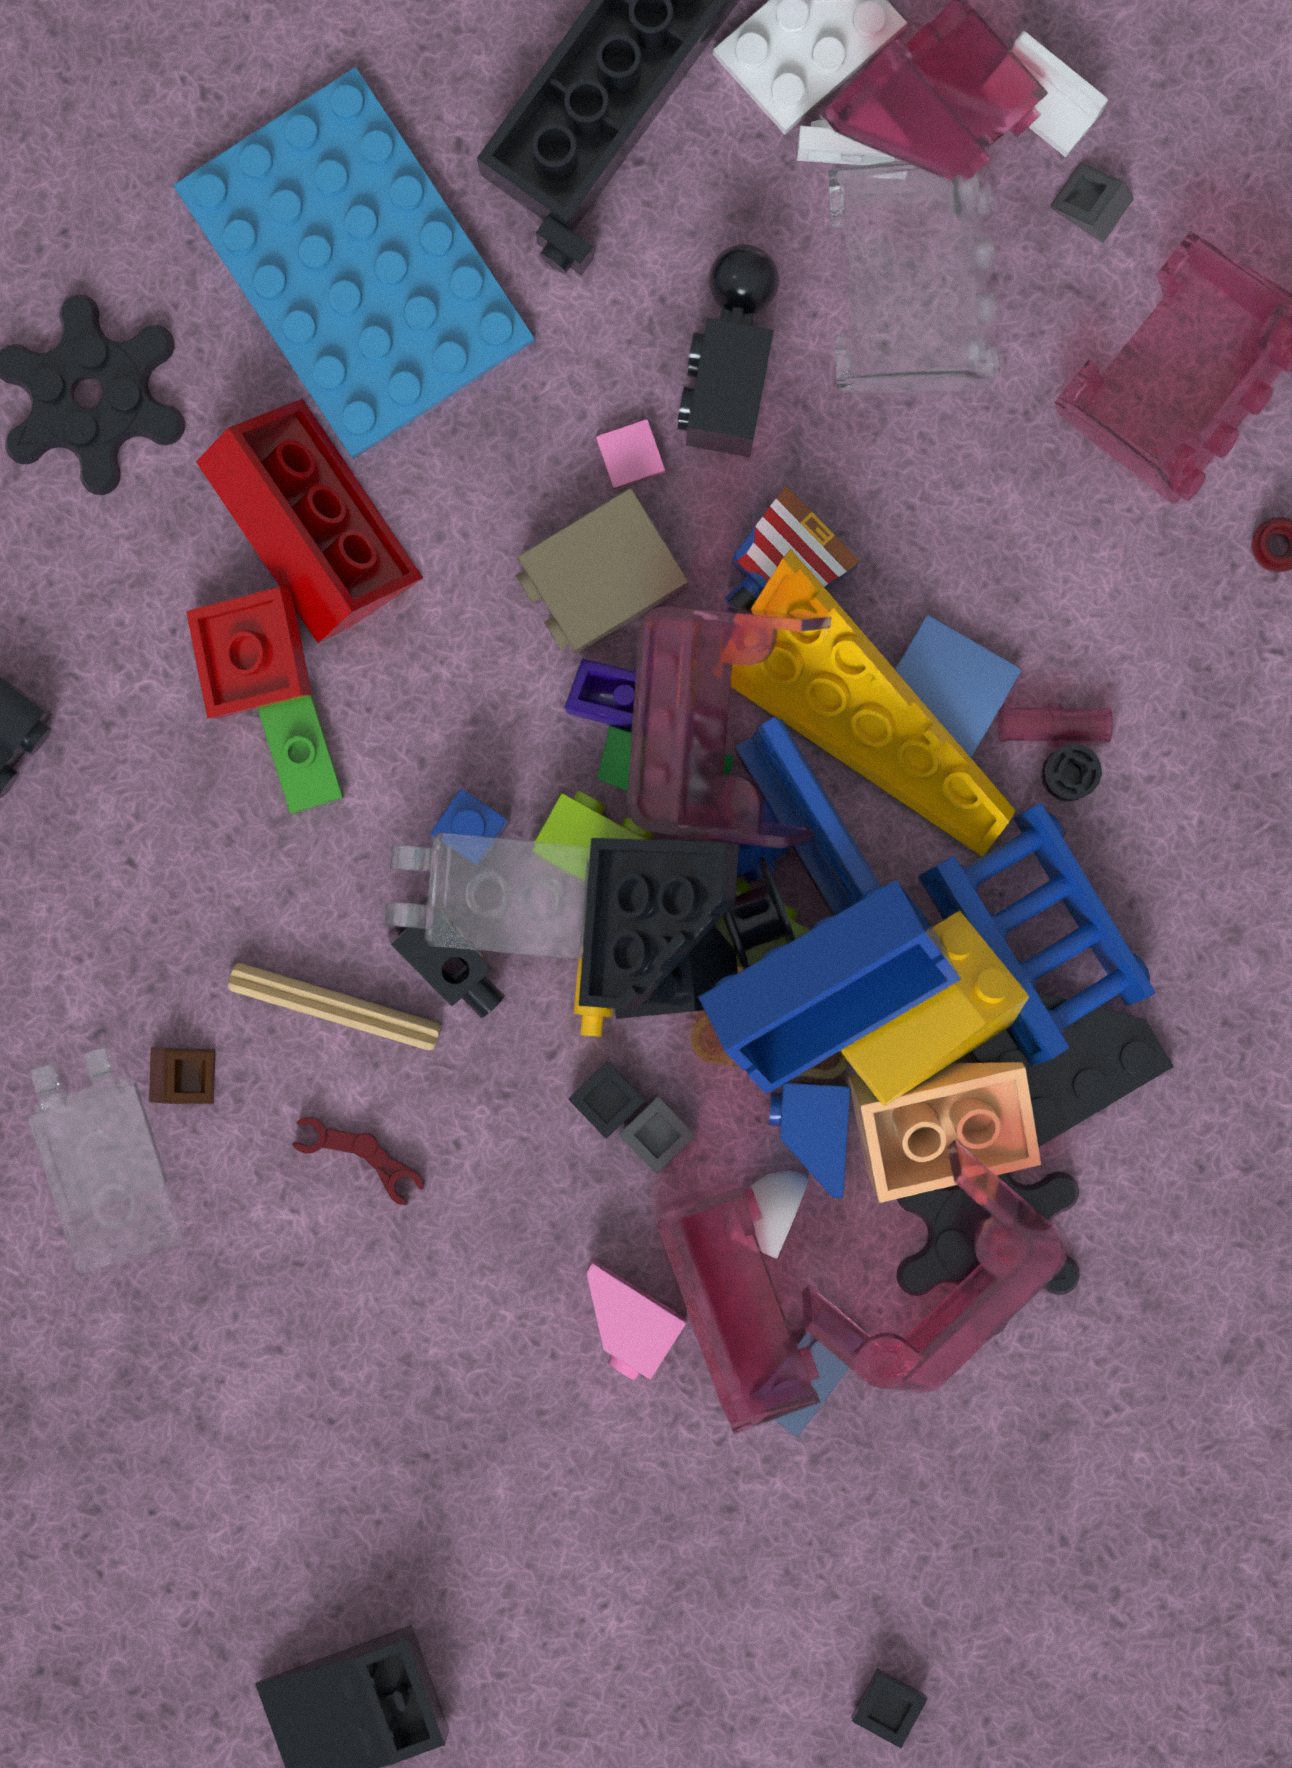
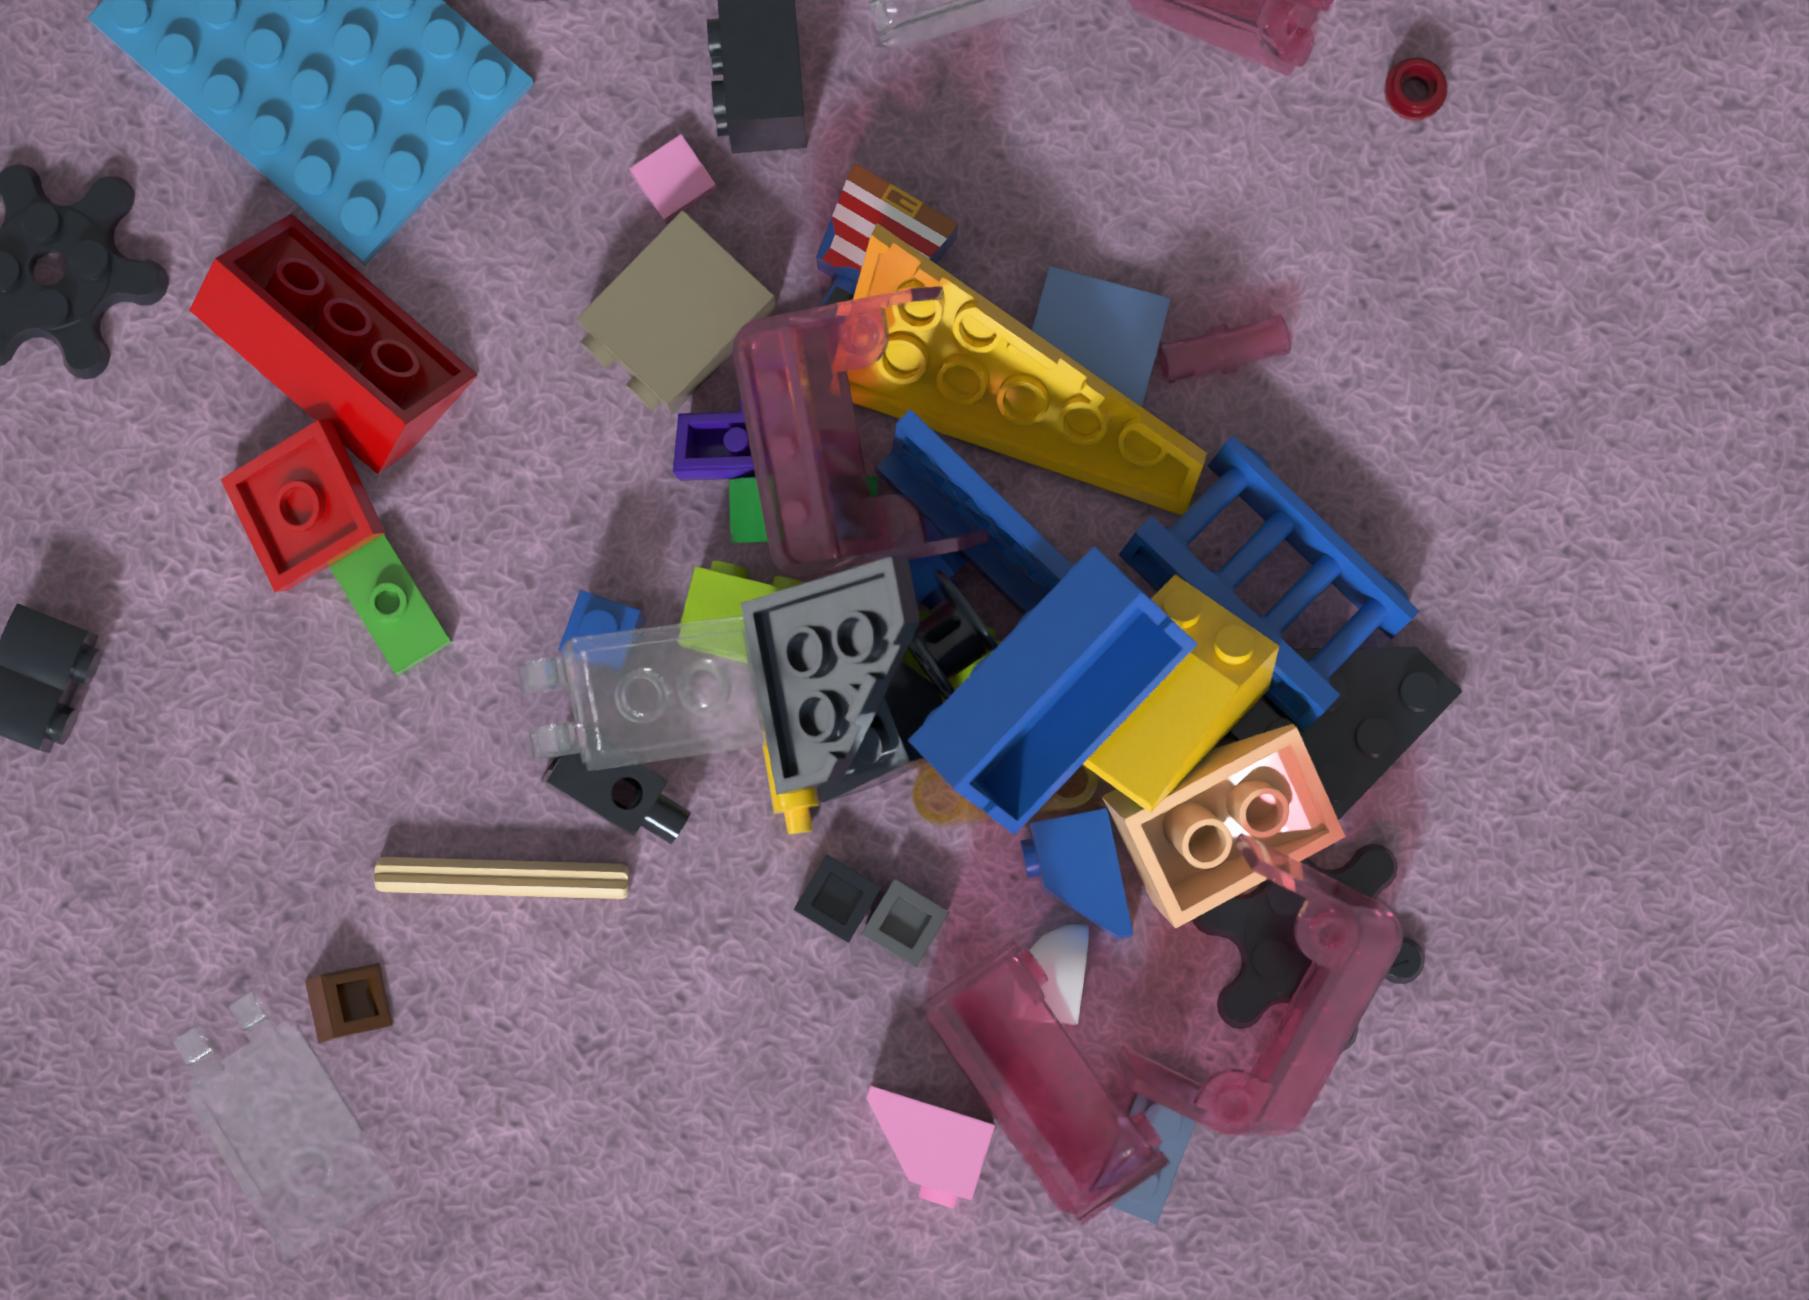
camera: 20 degrees left, 5 degrees down
dark red piece [292,1117,425,1205] -> none
black wheel [1041,744,1102,802] -> none

